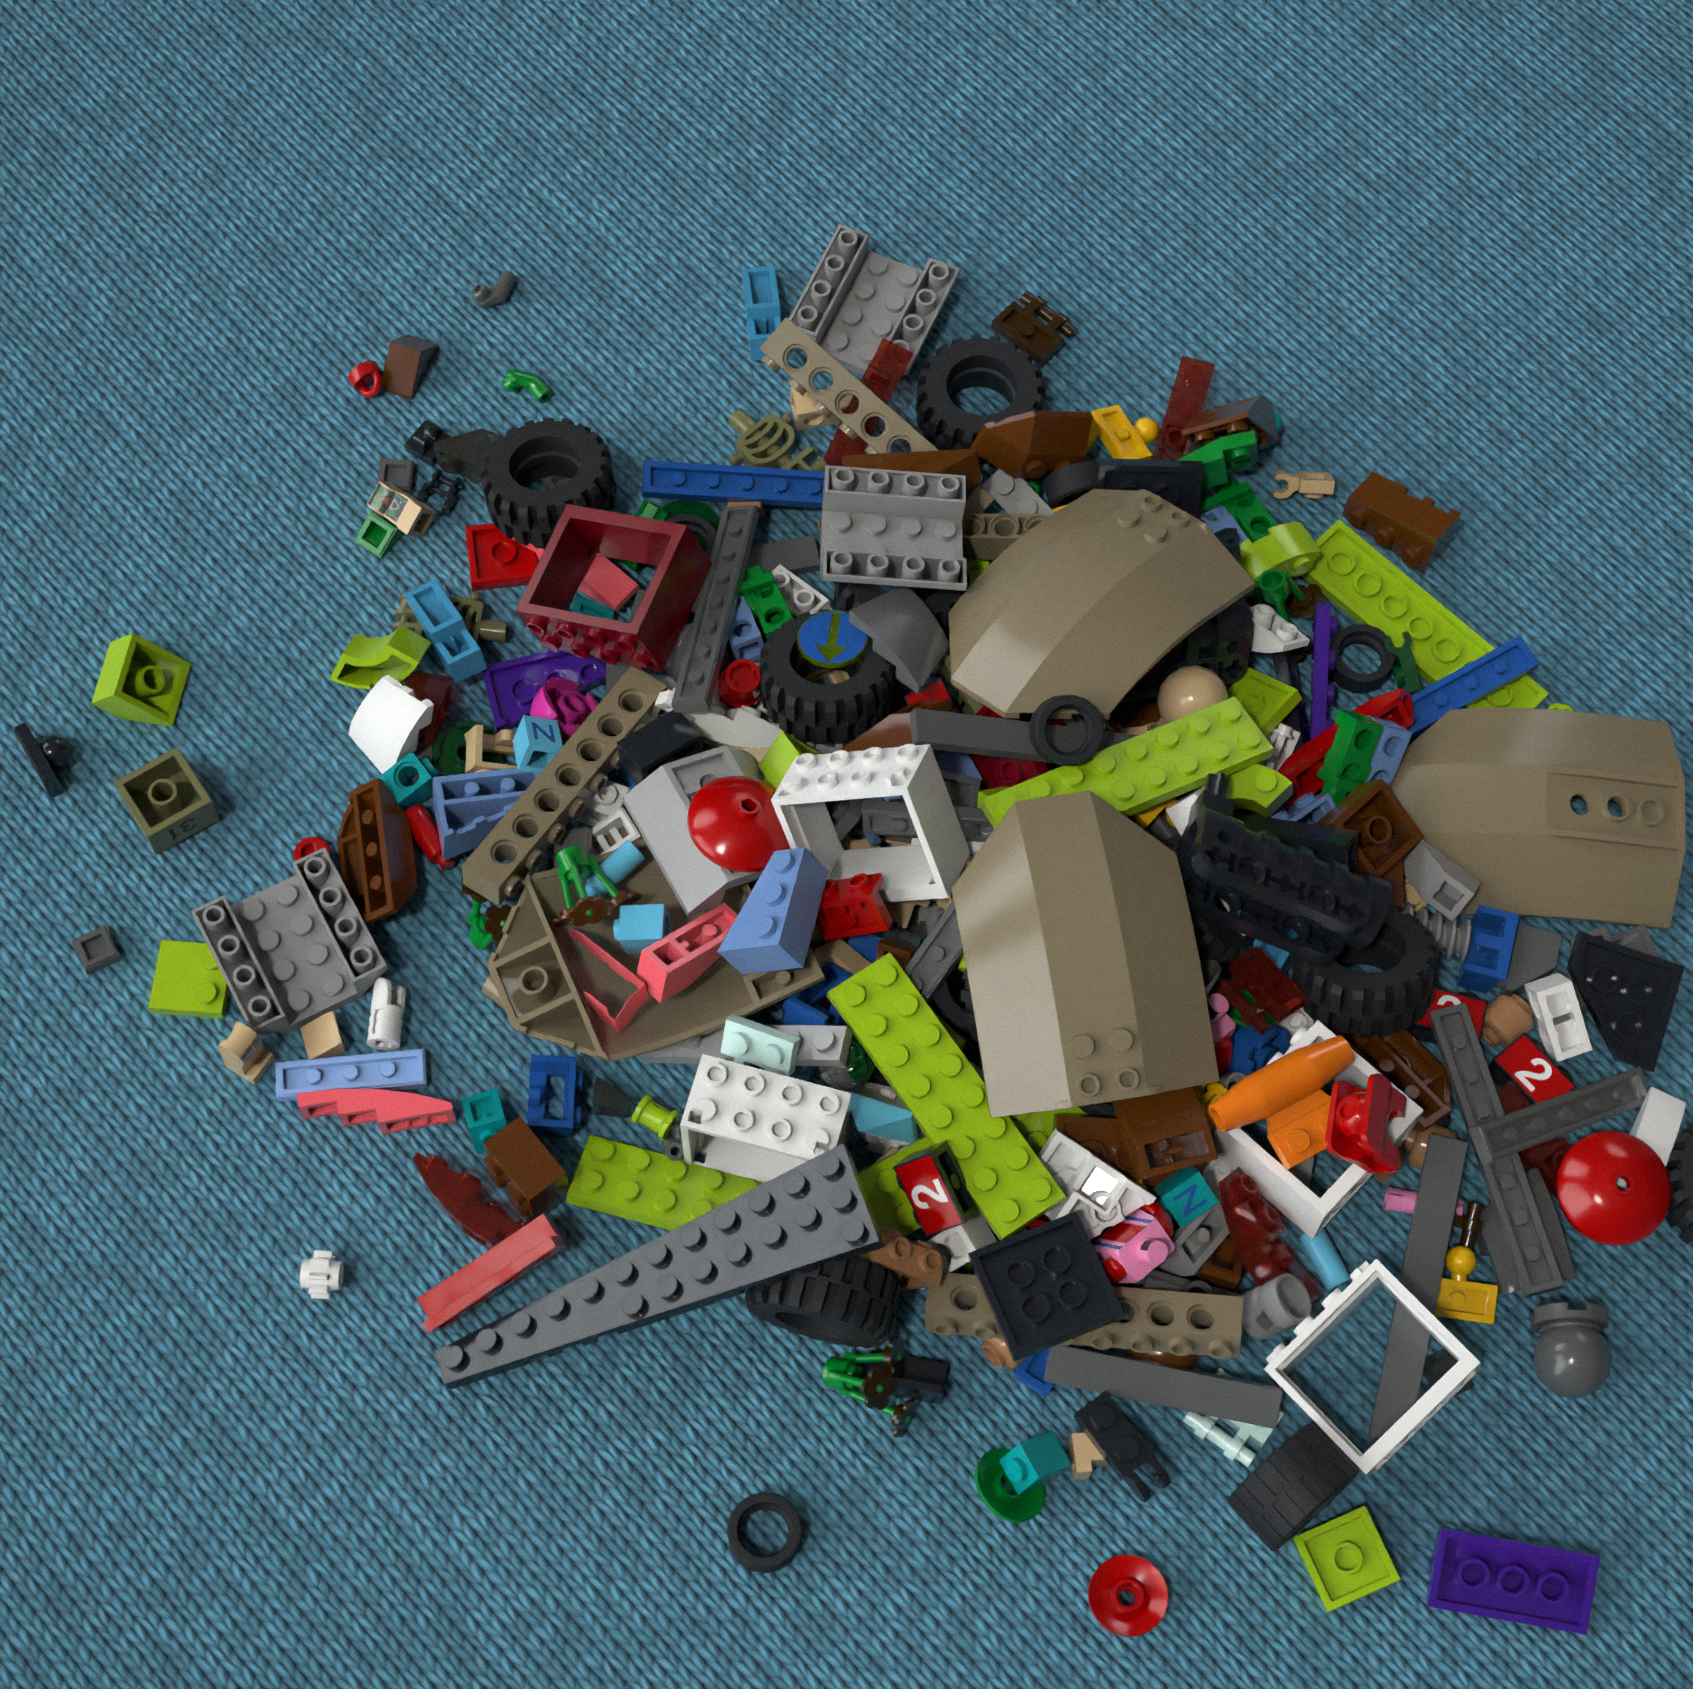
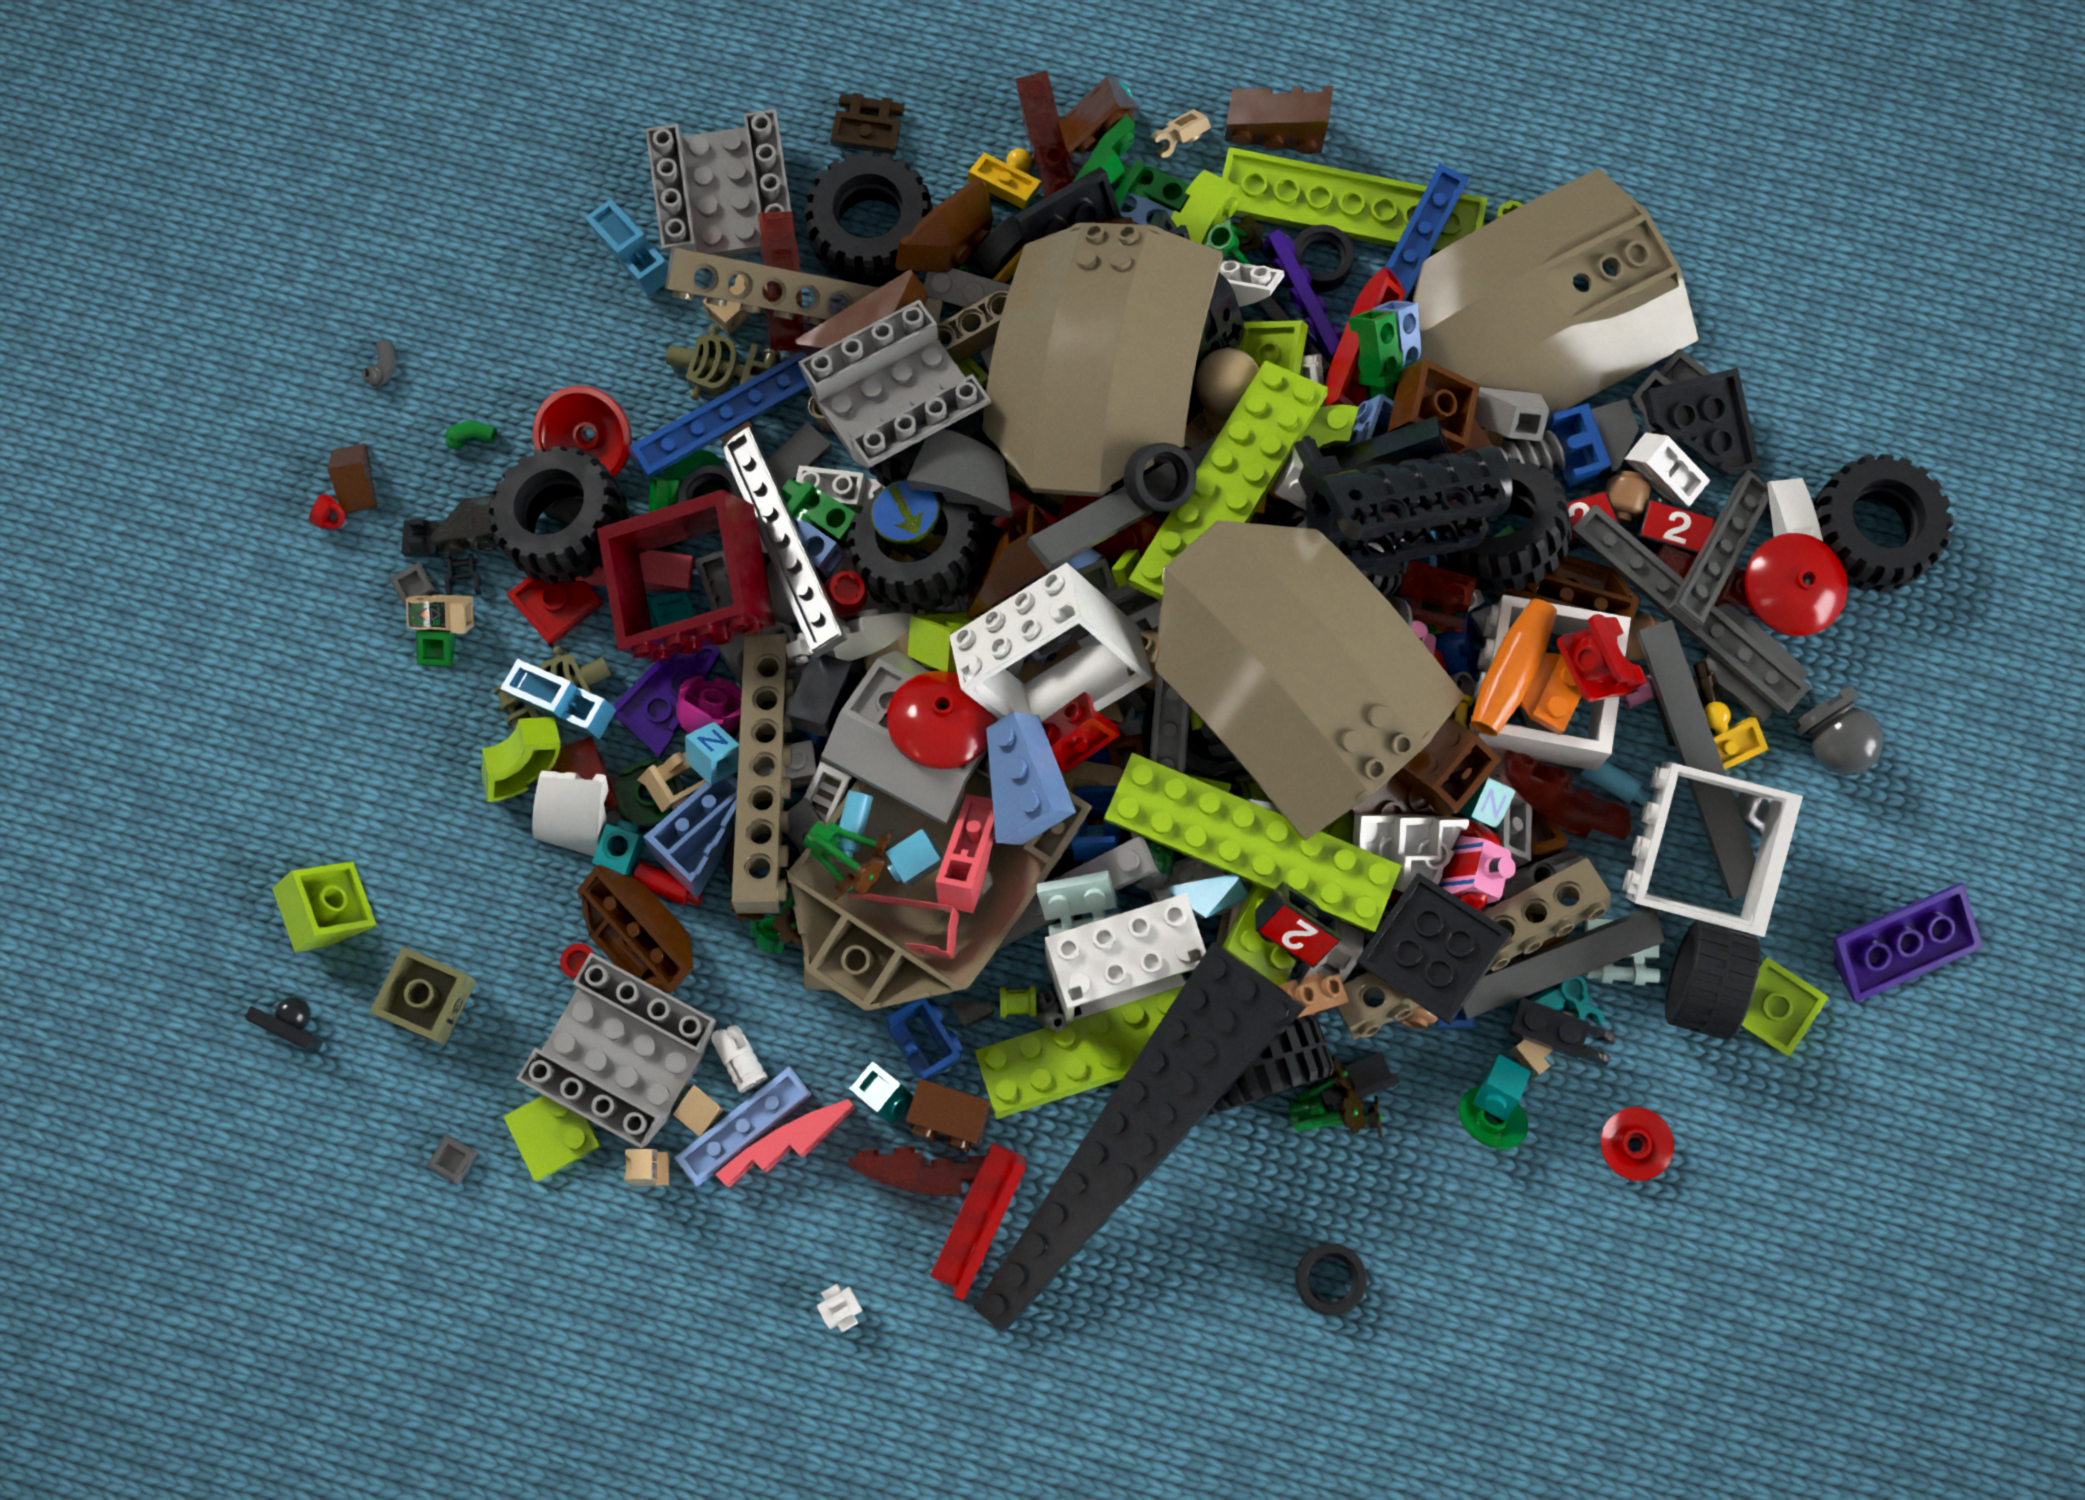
camera: 30 degrees left, 10 degrees up
light grey wheel [1240,1273,1312,1340] -> none
dark green plate [1383,631,1422,693] -> none
none -> red dish [532,385,632,478]
none -> teal bar [1528,976,1605,1024]

